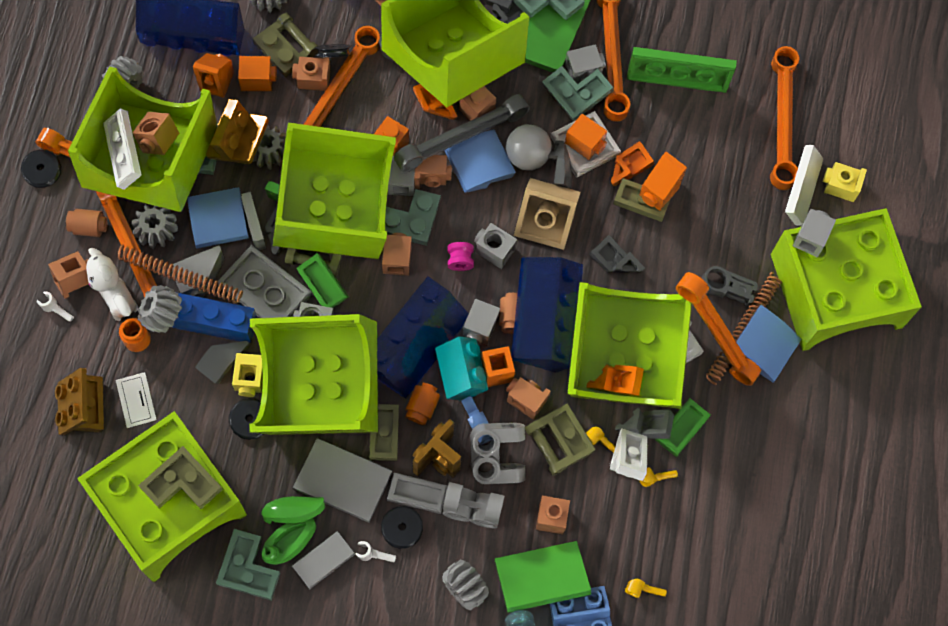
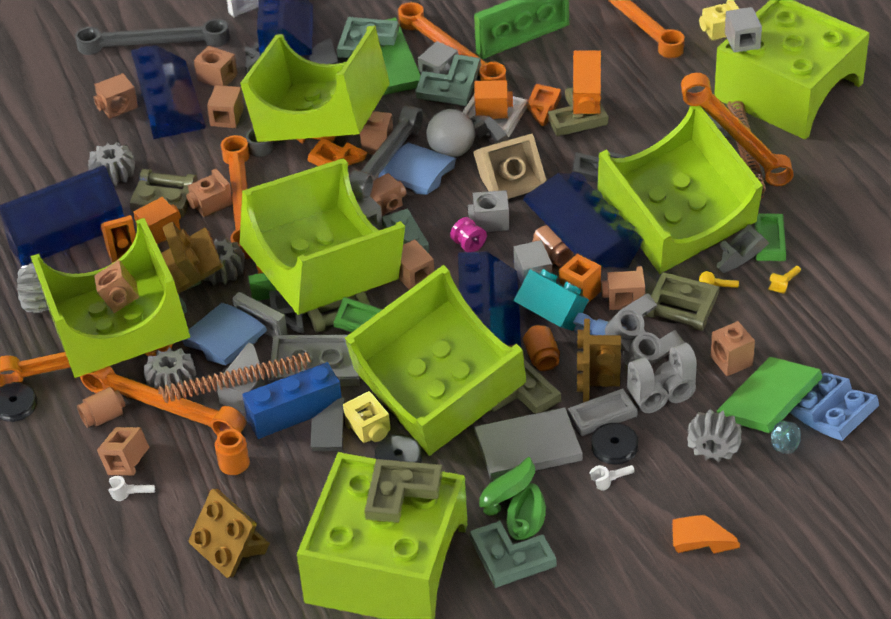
camera: 30 degrees left, 25 degrees down
white animal [86,248,138,321] -> none
white tile [103,108,142,190] -> none
white sticker [116,372,156,428] -> none
light grey gear [138,285,182,333] -> none
light grey tile [292,531,355,590] -> none
black piece [314,44,352,57] -> none
orange slope [587,365,644,396] -> none
white slope [610,429,647,481] -> none
yellow hand [625,579,667,598] -> none
medium blue slope [736,305,801,382] -> none
white tile [785,145,823,226] -> none

